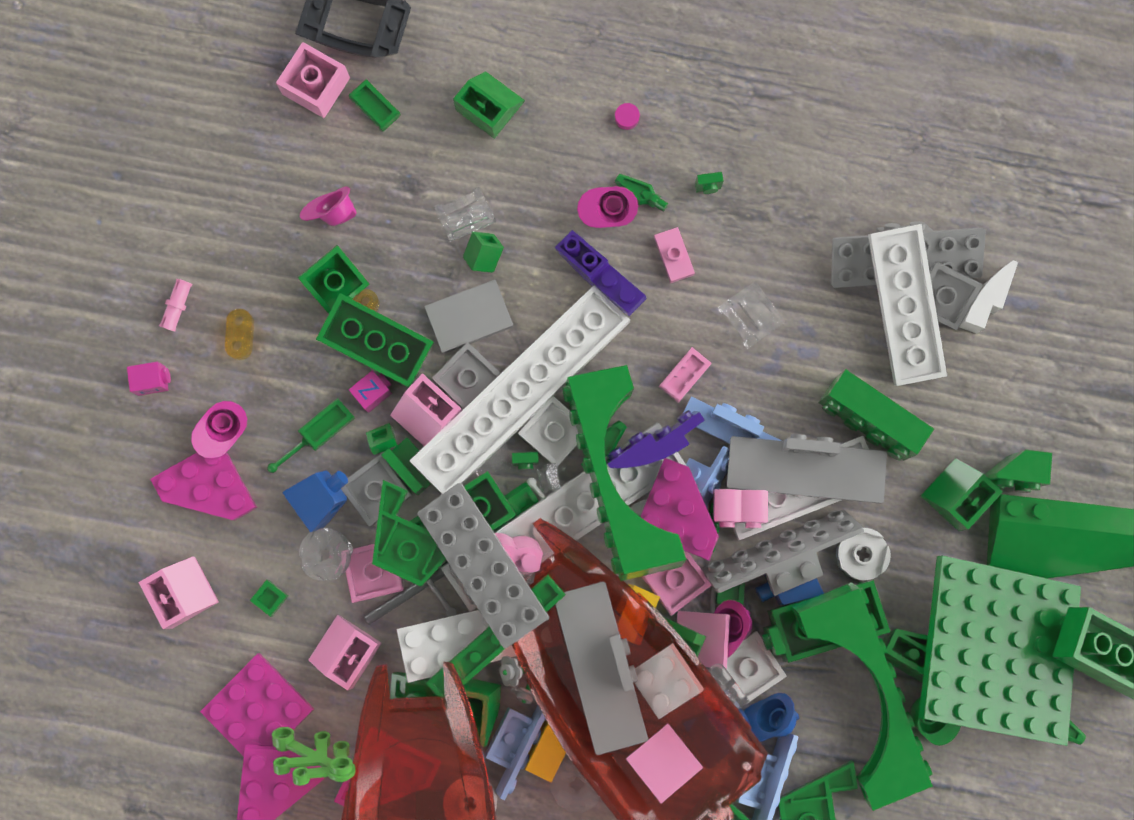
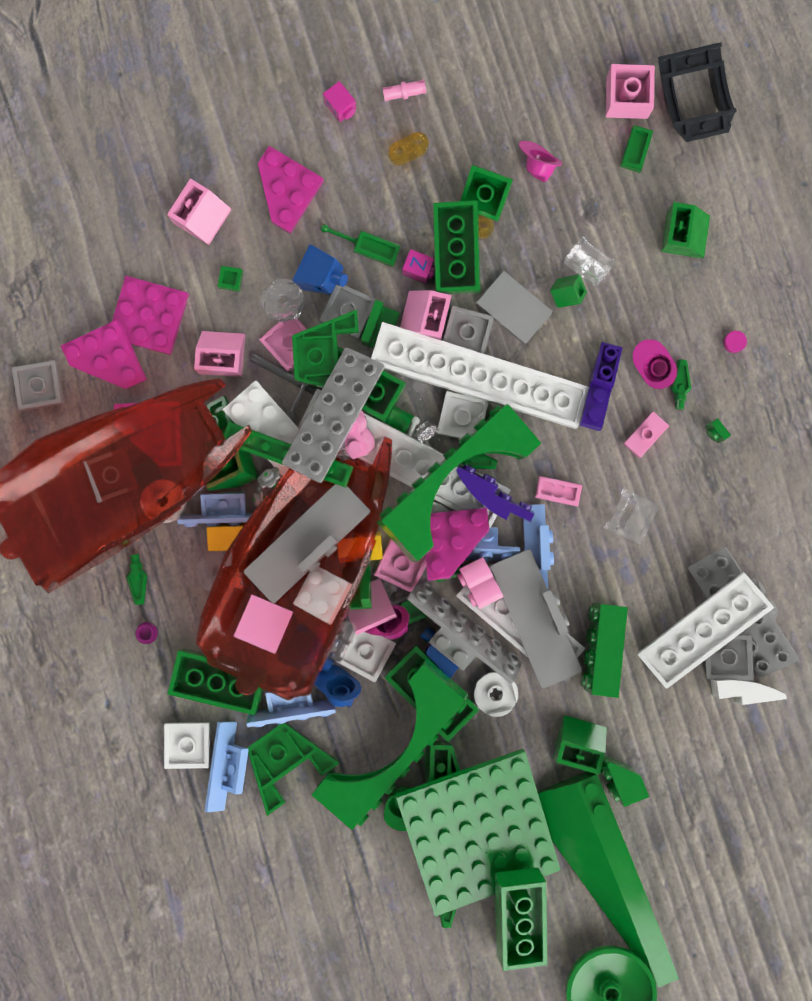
camera: 60 degrees right, 5 degrees up
dark pink piece [191,401,247,458] -> none
bright green plant [272,727,355,786] -> none
green plate [366,423,397,455] -> none
green plate [512,452,539,470] -> none
green plate [762,625,786,656] -> none

